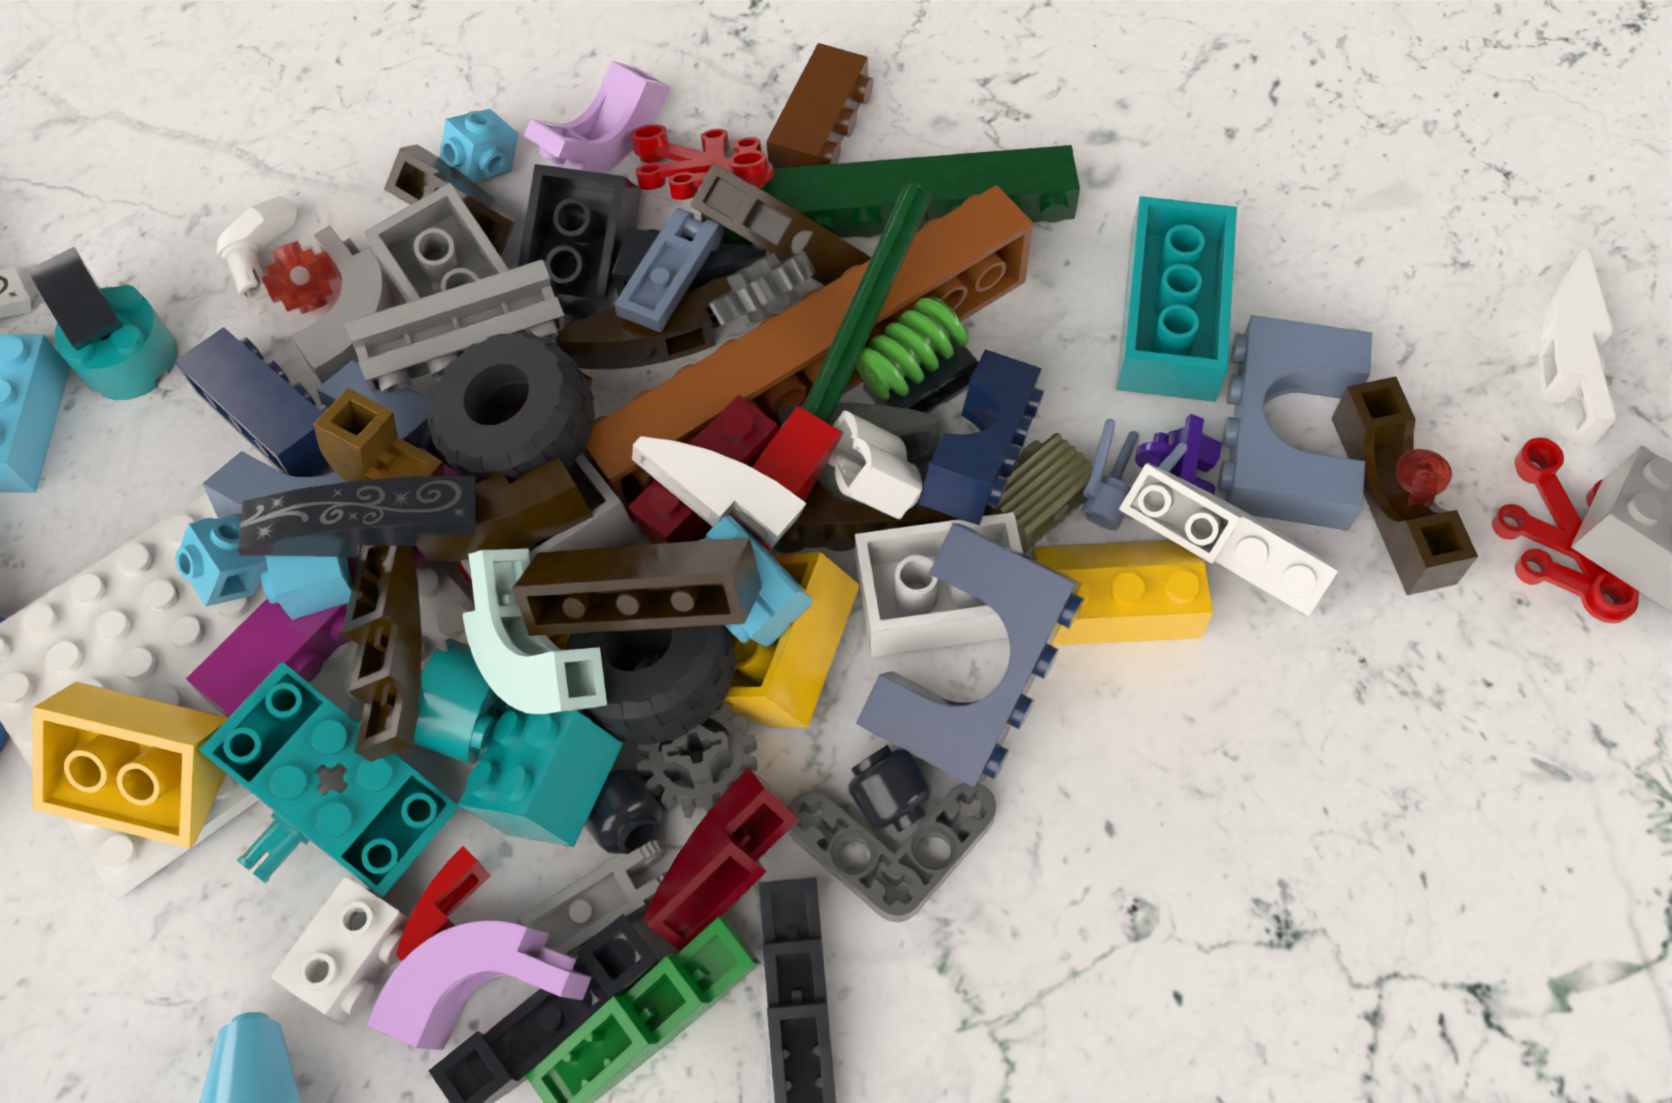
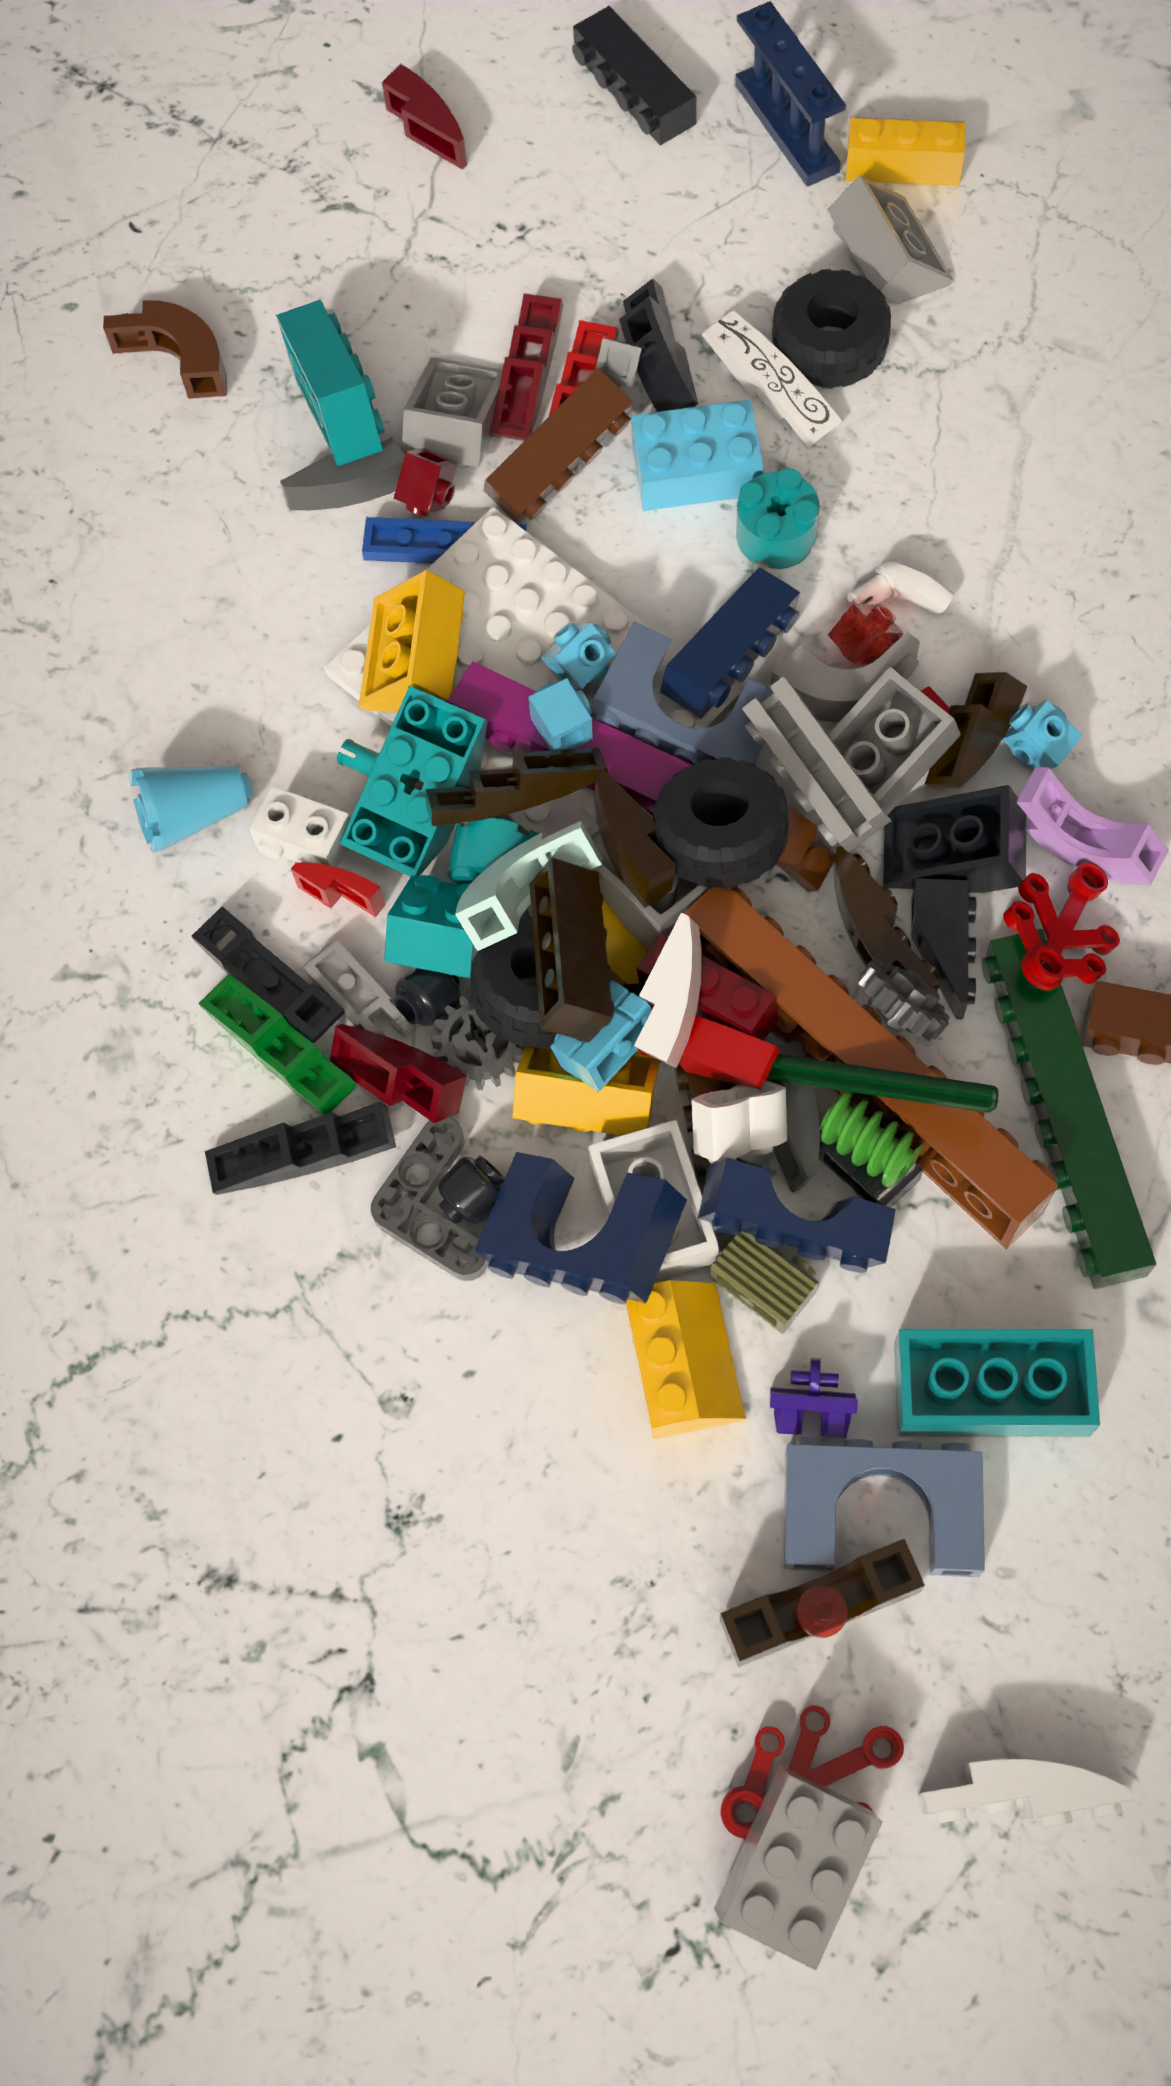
camera: 85 degrees right, 5 degrees up
black slope [28,247,123,351] -> none
black slope [238,476,476,557] -> none
pearl gold brick [314,388,444,482] -> none
lavender arch [366,921,592,1050] -> none
sand blue plate [614,207,724,333] -> none
dark brown slope [690,162,871,287] -> none
sand blue plant [1080,419,1187,531] -> none
white slope [1119,463,1338,616] -> none

